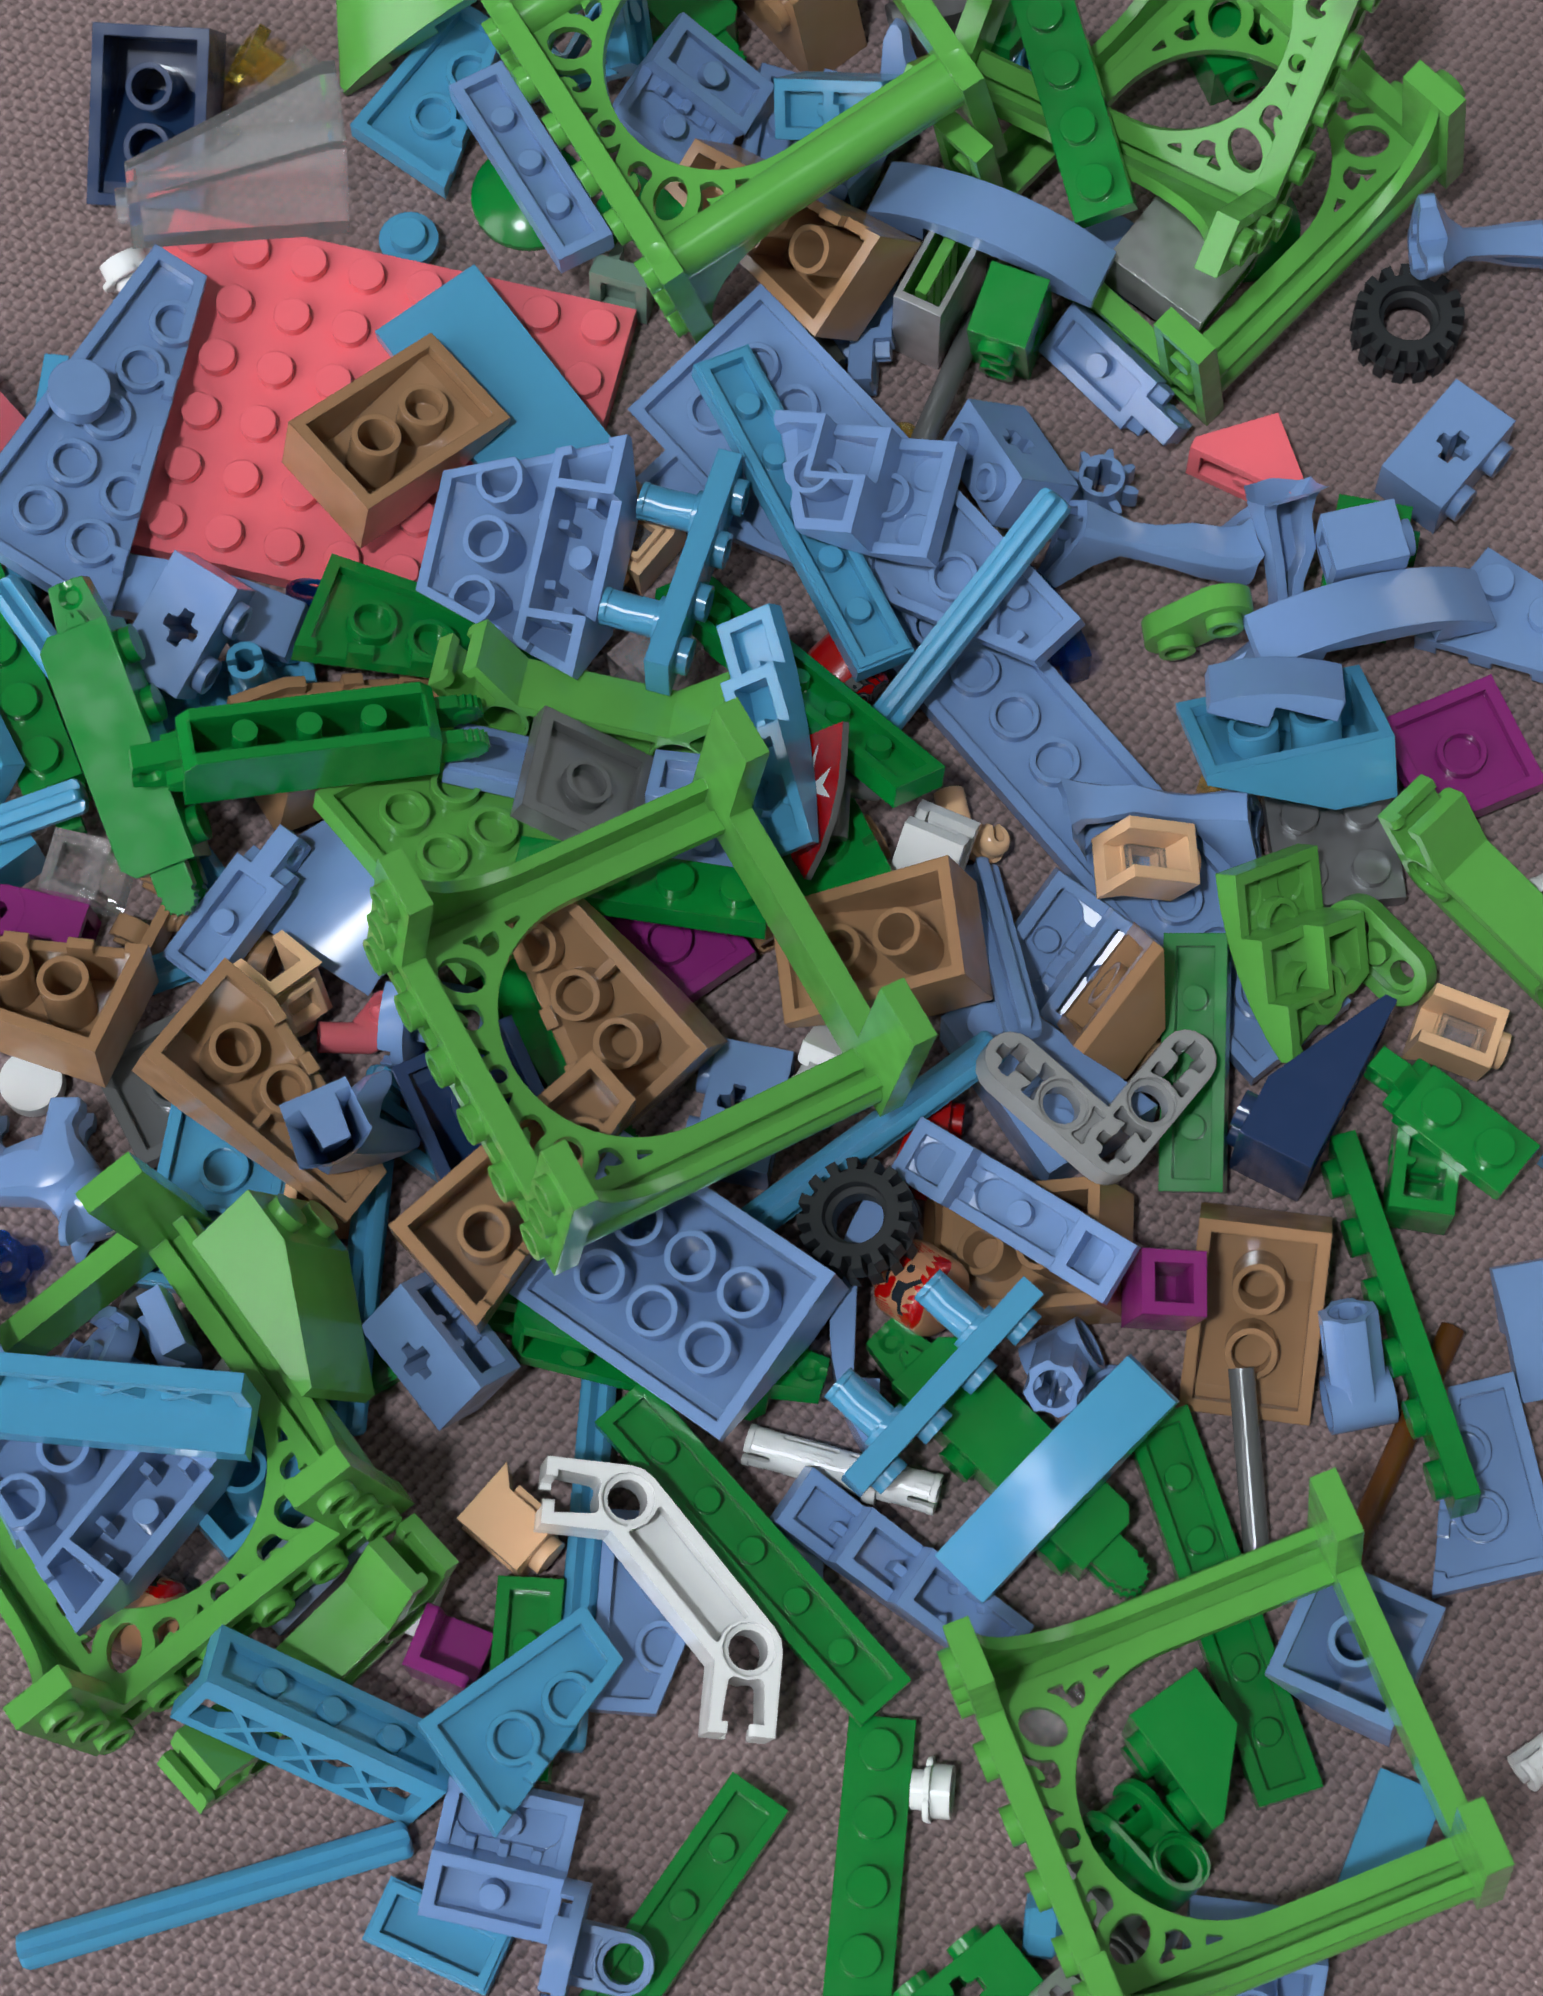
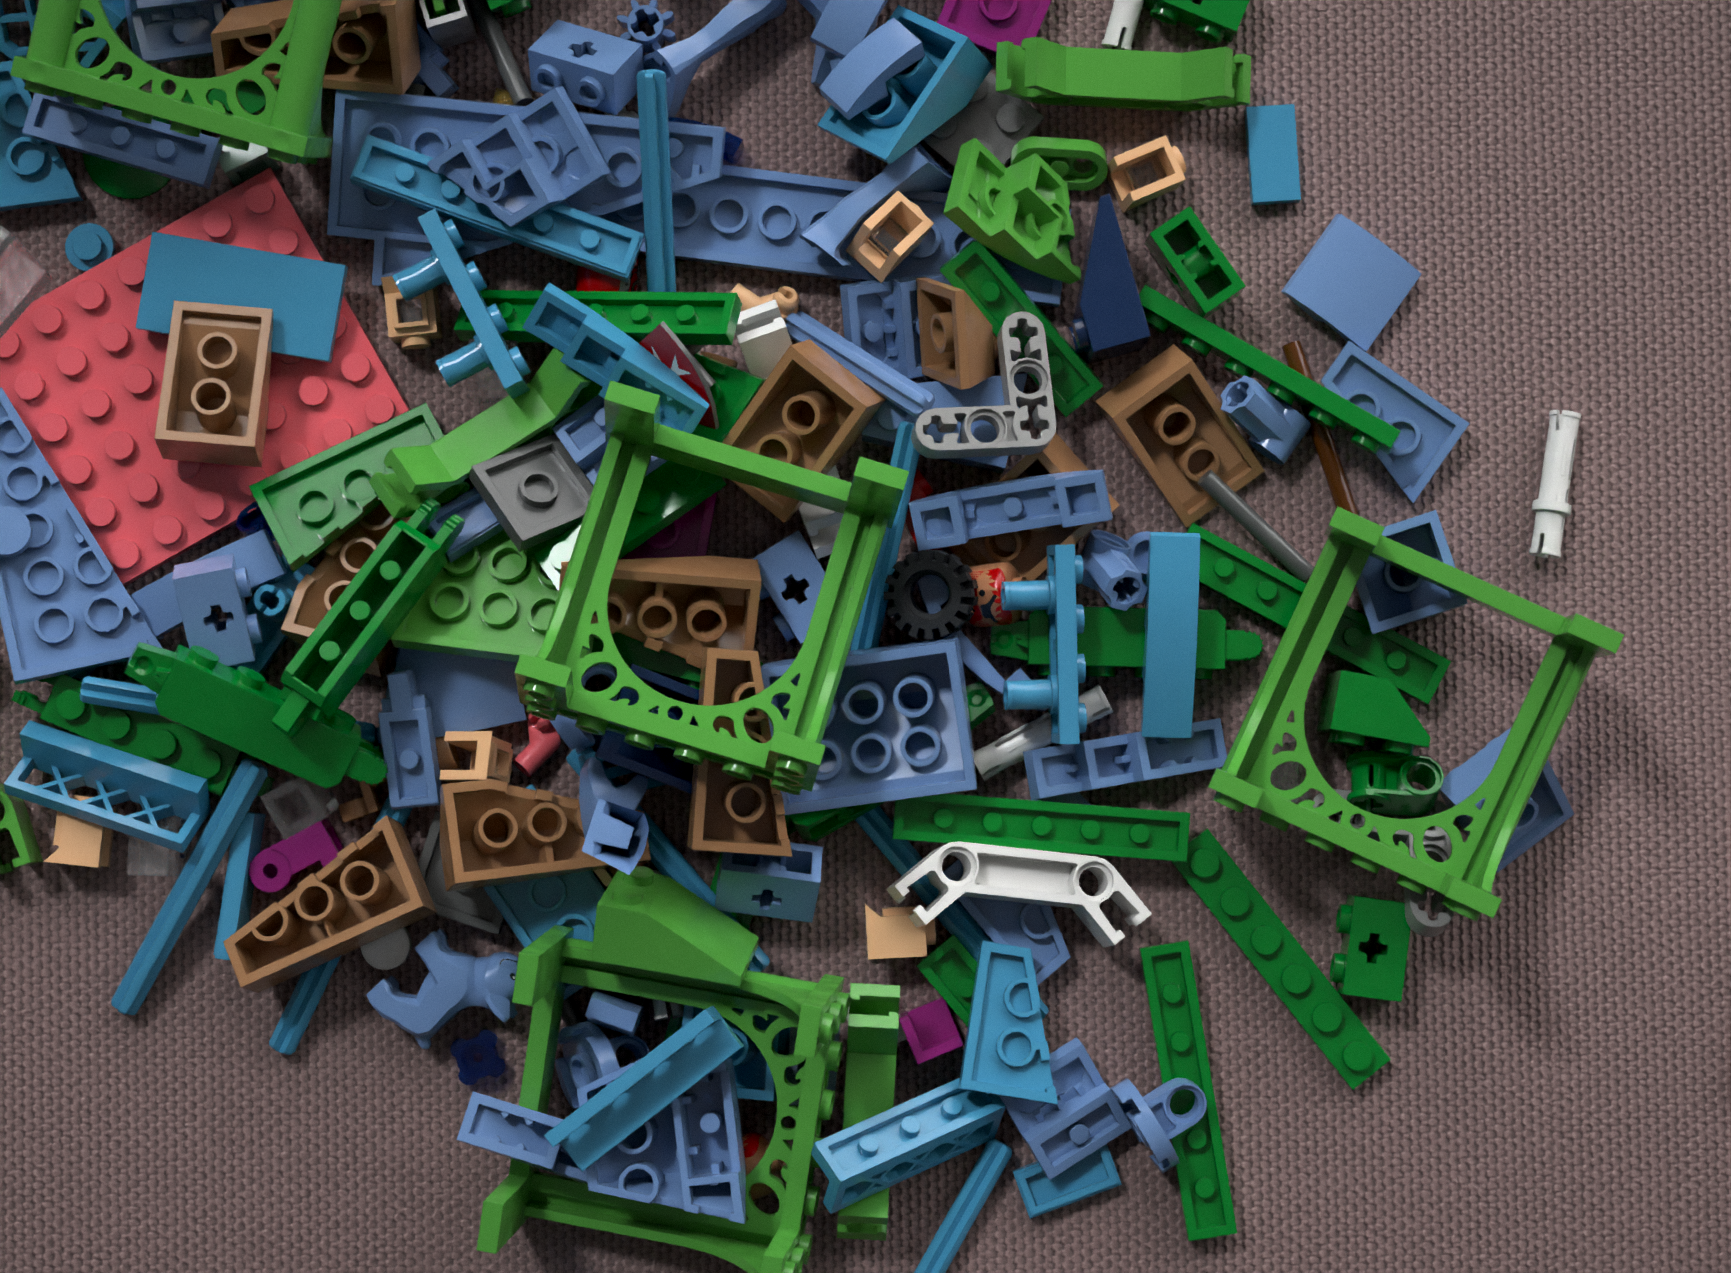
camera: 50 degrees left, 15 degrees up
medium blue wedge [416,434,638,680] -> none
white plate [909,1756,956,1824] -> none
dark azure tile [1021,1892,1063,1960] -> none
magenta brick [1121,1248,1207,1331] -> none
bright green plate [1141,583,1254,661] -> none
dark azure tile [1336,1768,1436,1883] -> none
green hinge [1364,1046,1540,1201] -> none

